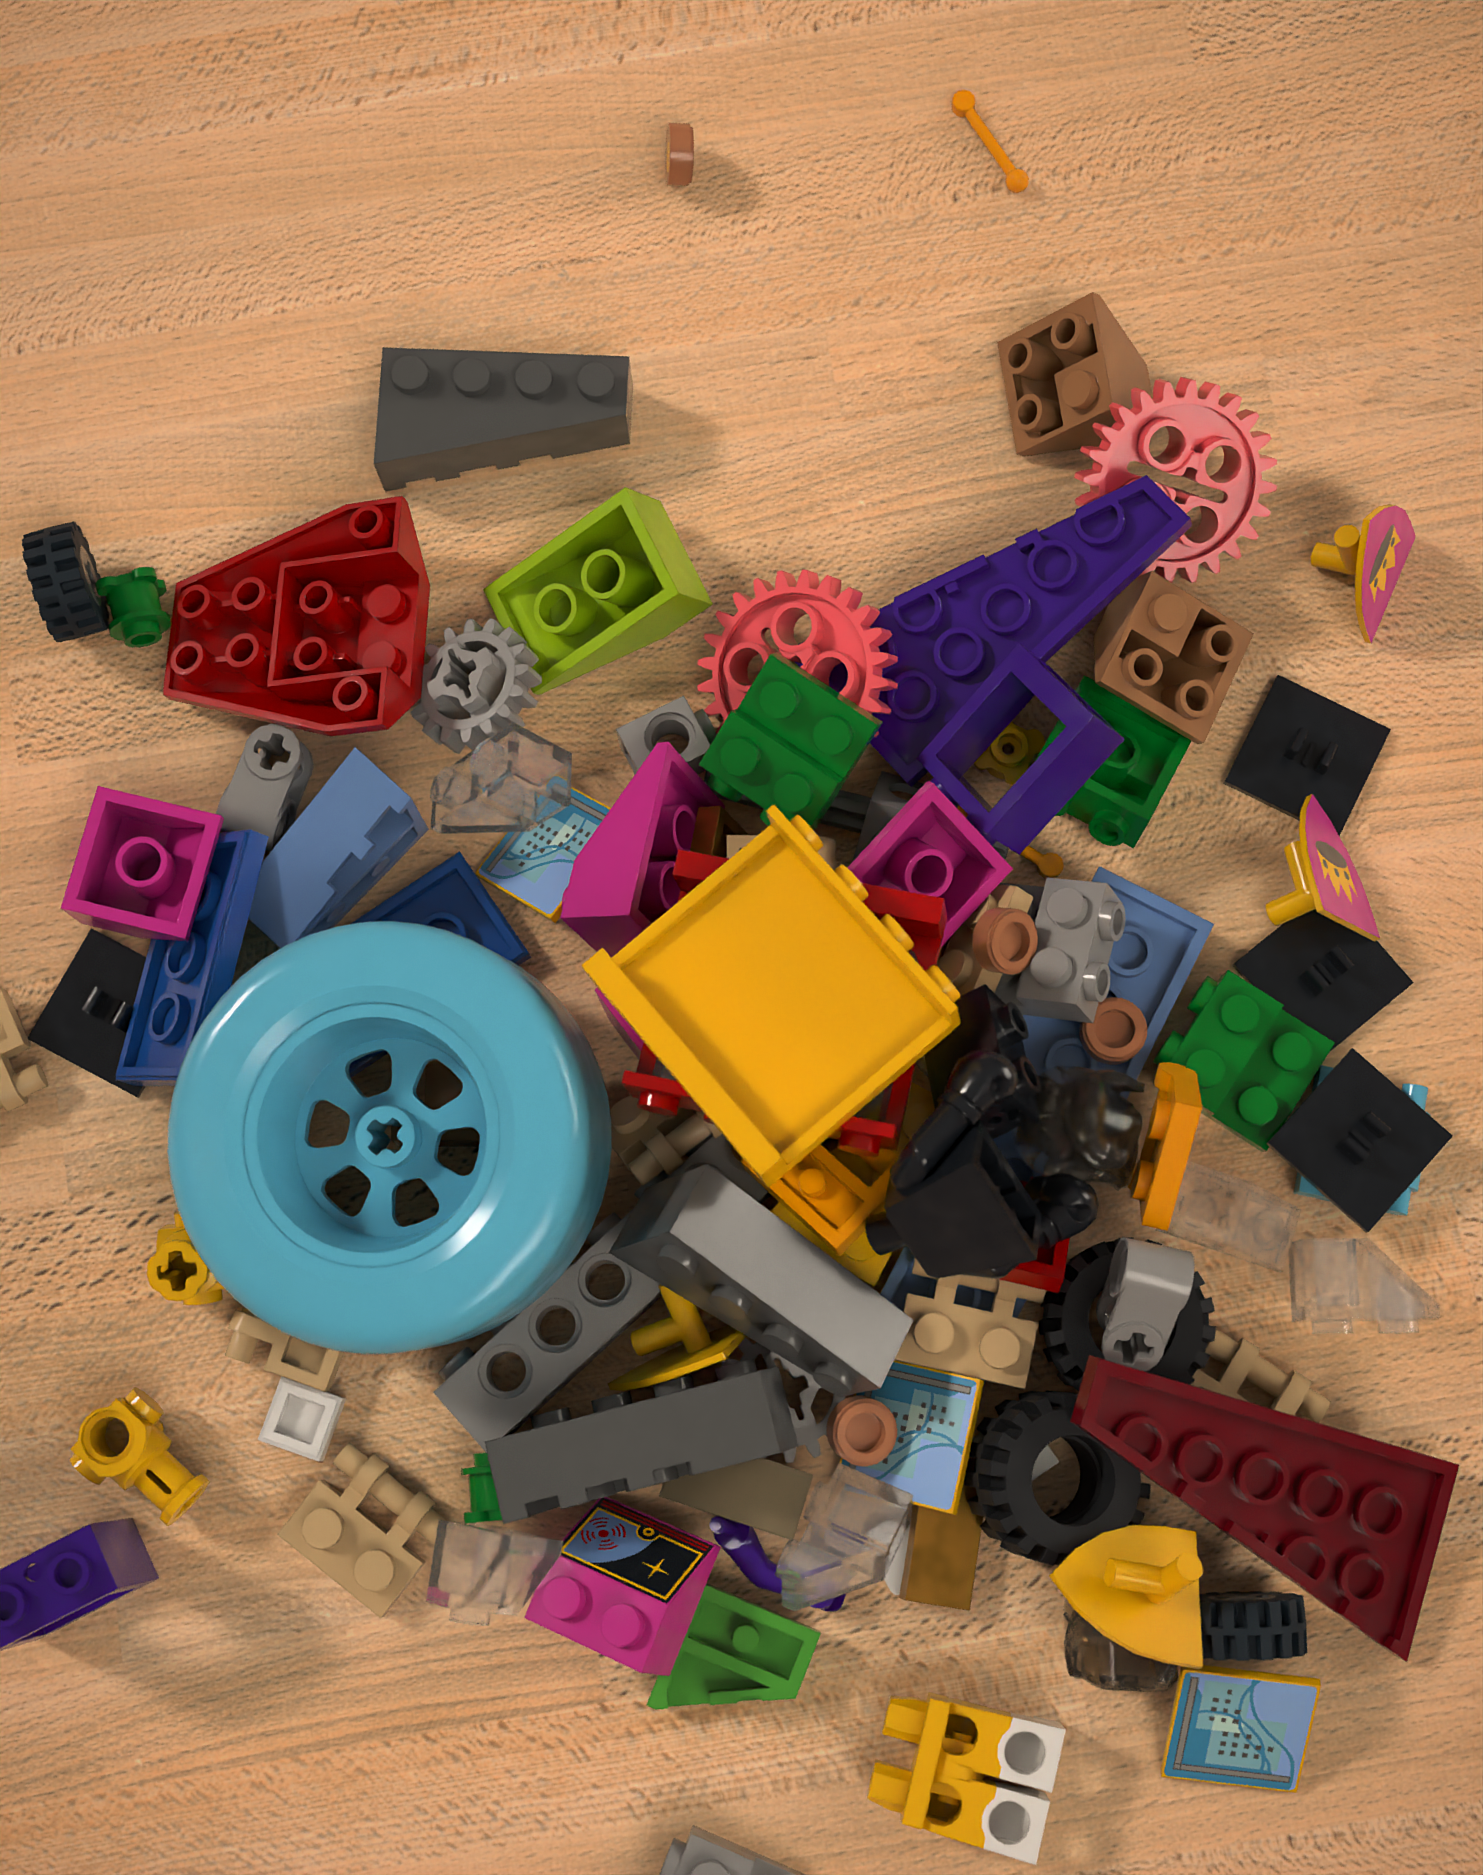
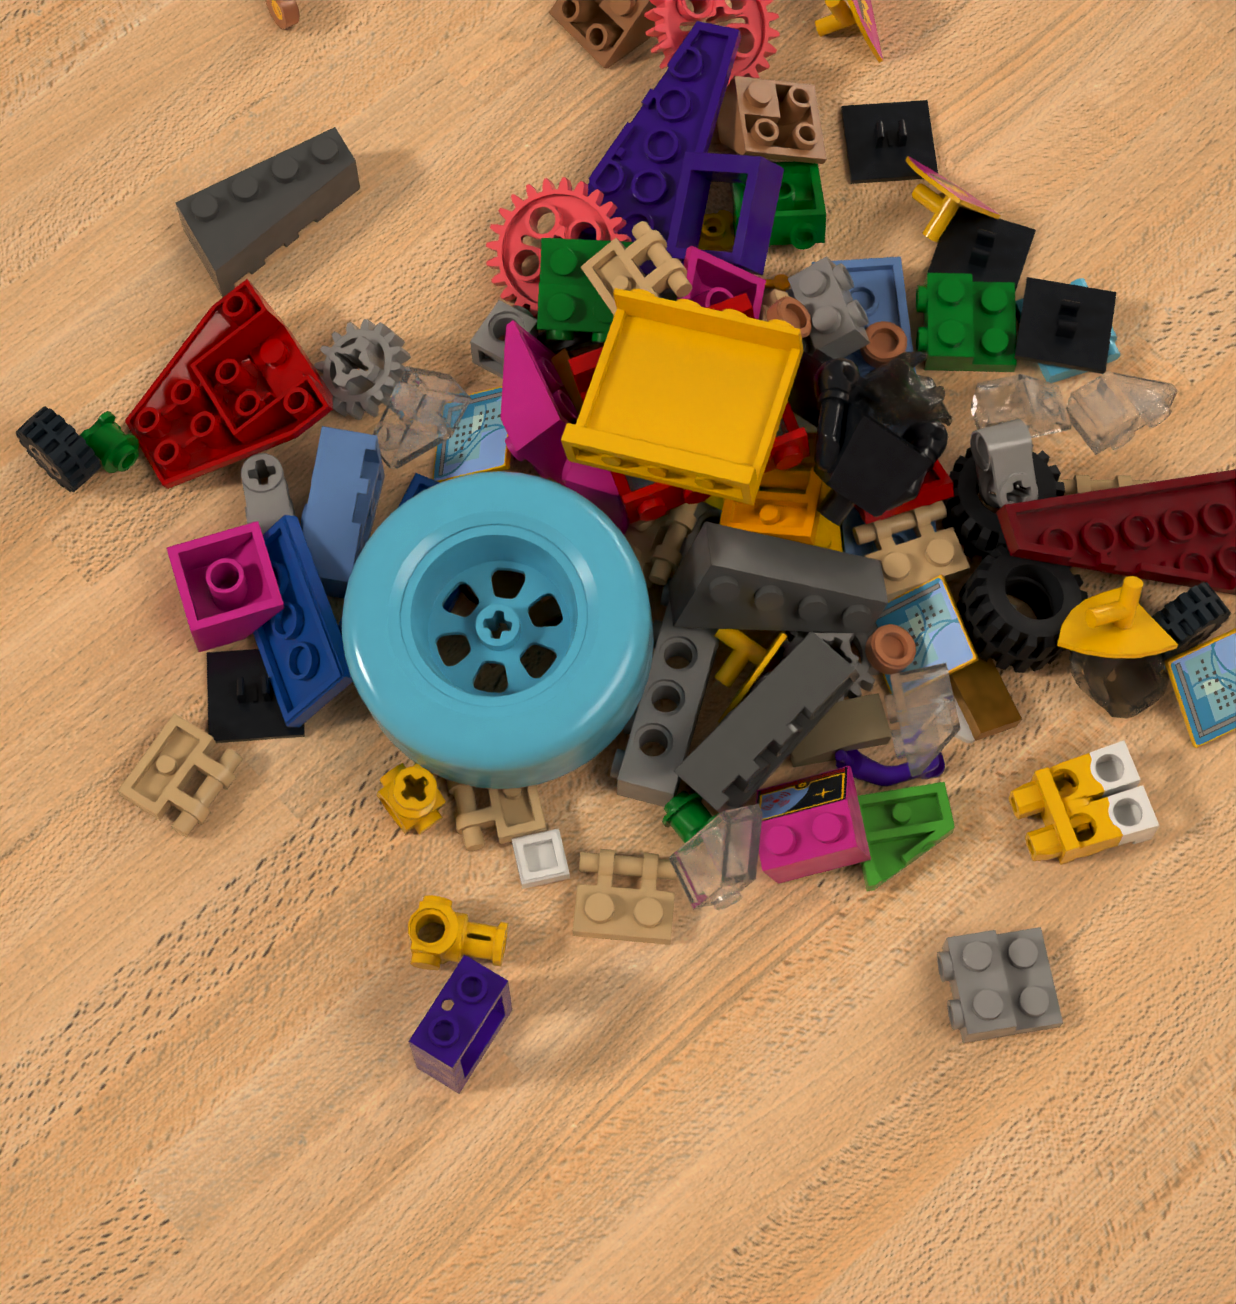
camera: 35 degrees left, 10 degrees down
lime slope [483,487,713,695] -> none
light orange plate [1126,1062,1202,1231] -> none
none -> tan plate [581,221,692,315]

